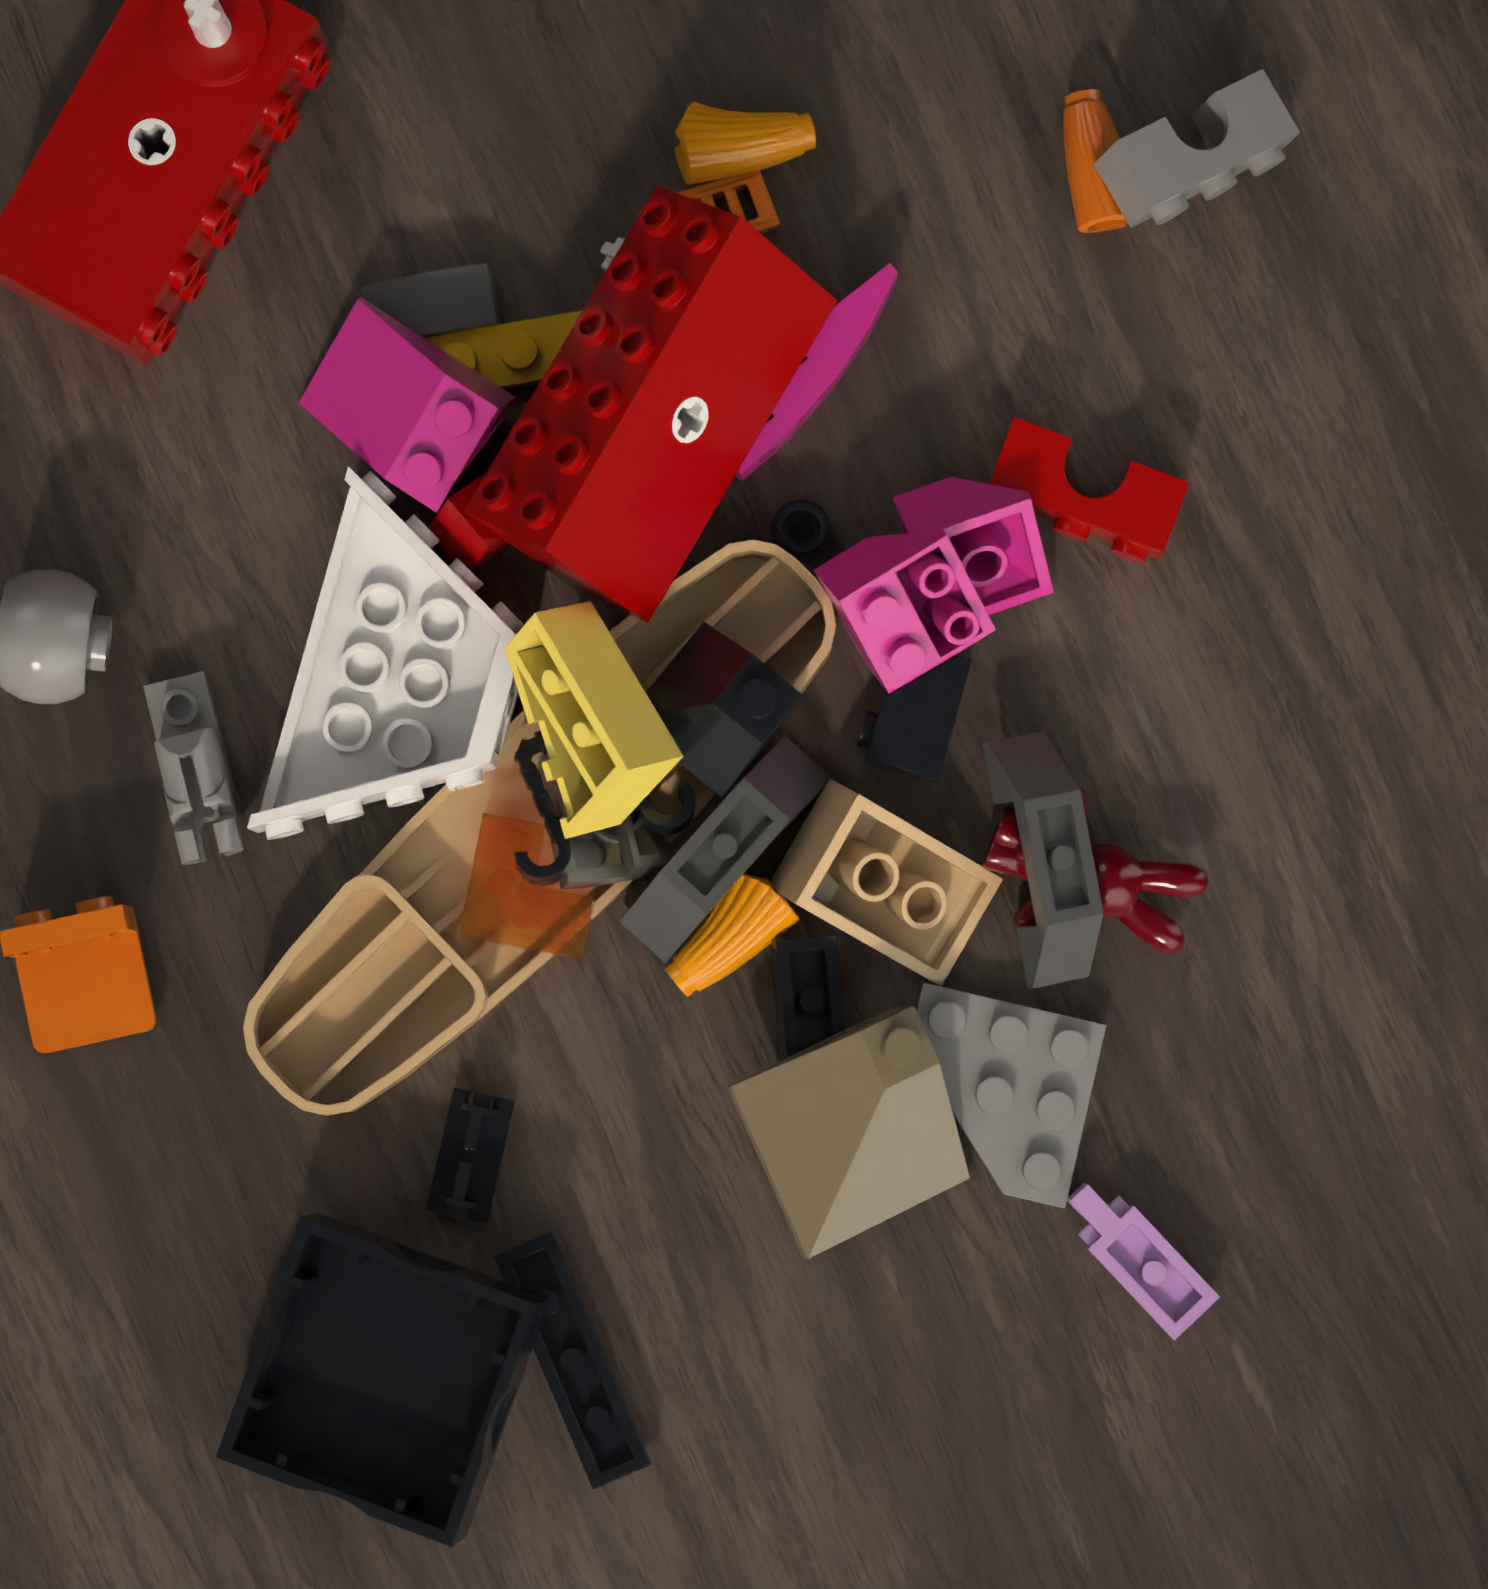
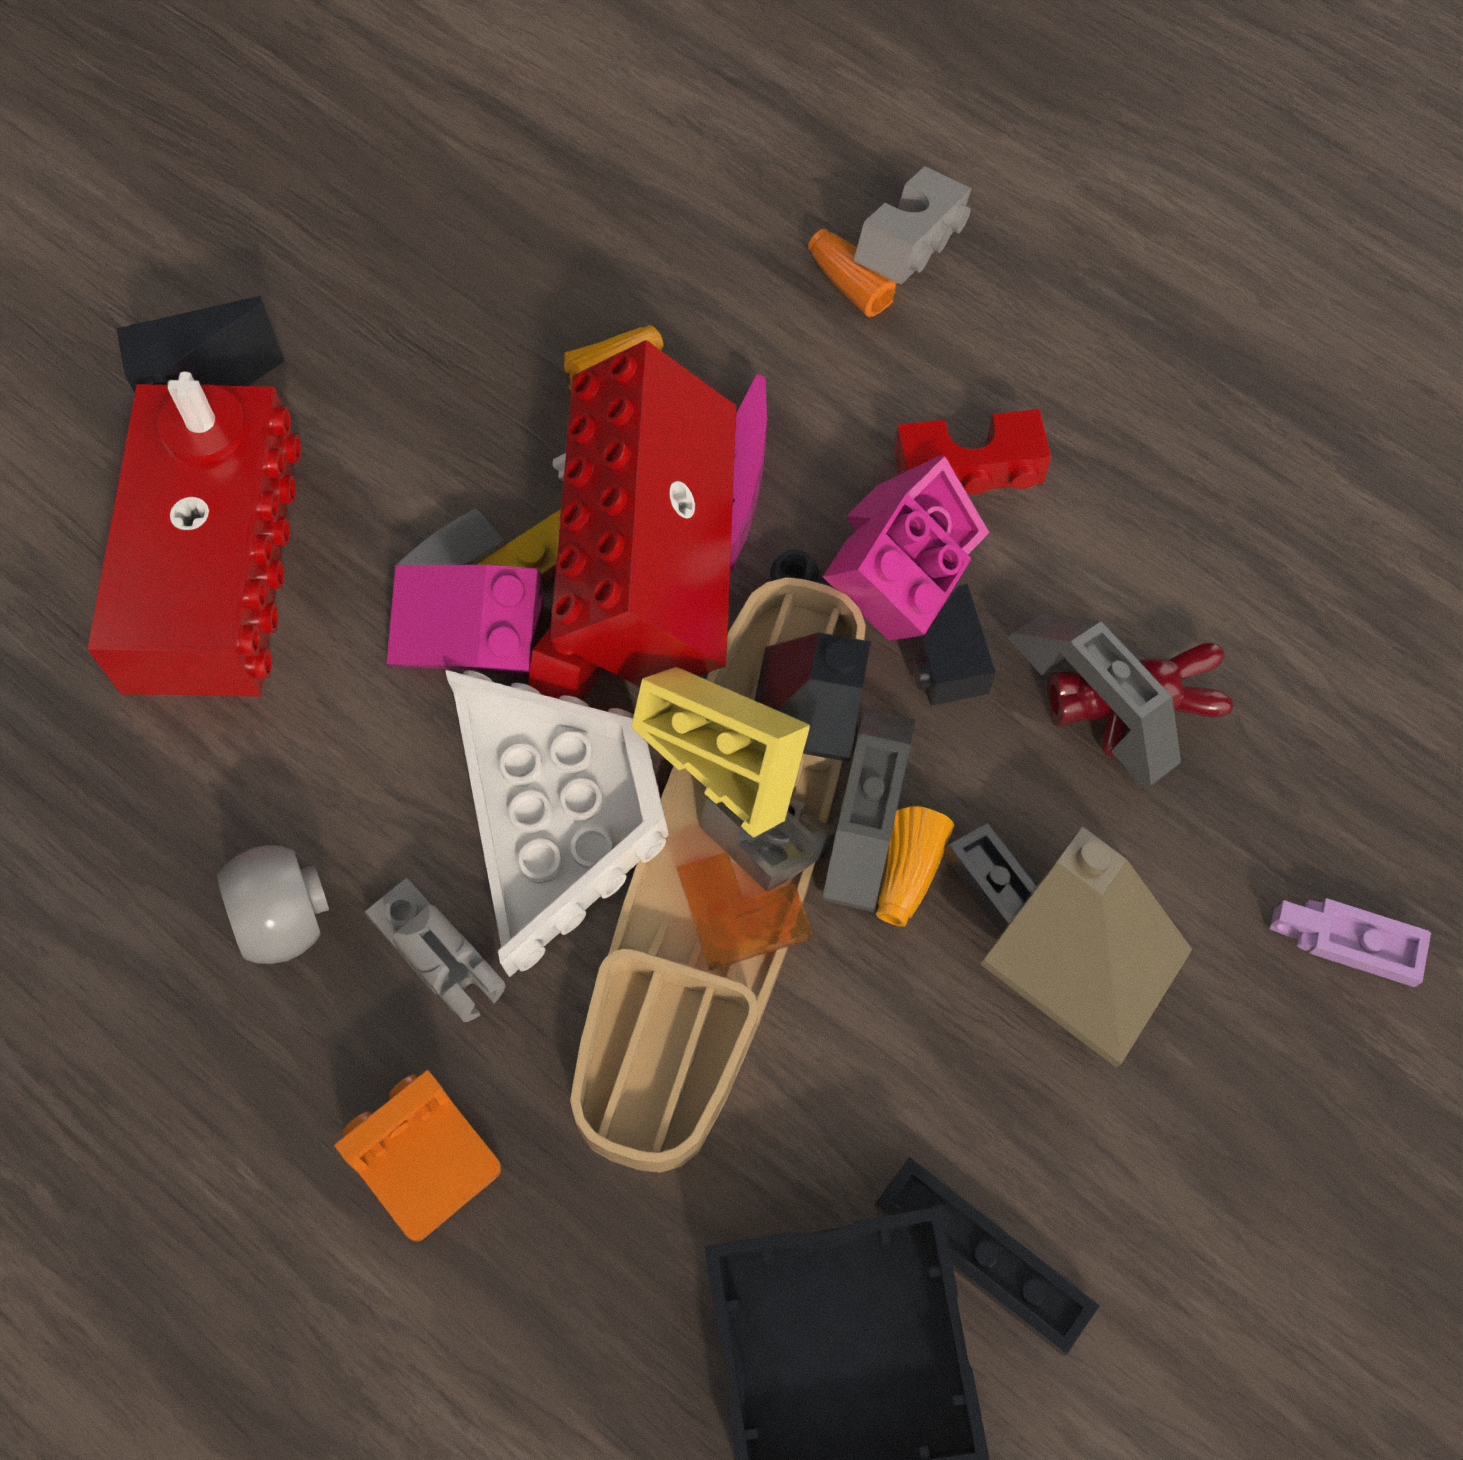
camera: 30 degrees left, 20 degrees down
black hinge [426,1087,515,1223] -> none
black piece [514,730,696,886] -> none
tan slope [770,779,1003,987] -> none
light grey plate [916,983,1106,1209] -> none

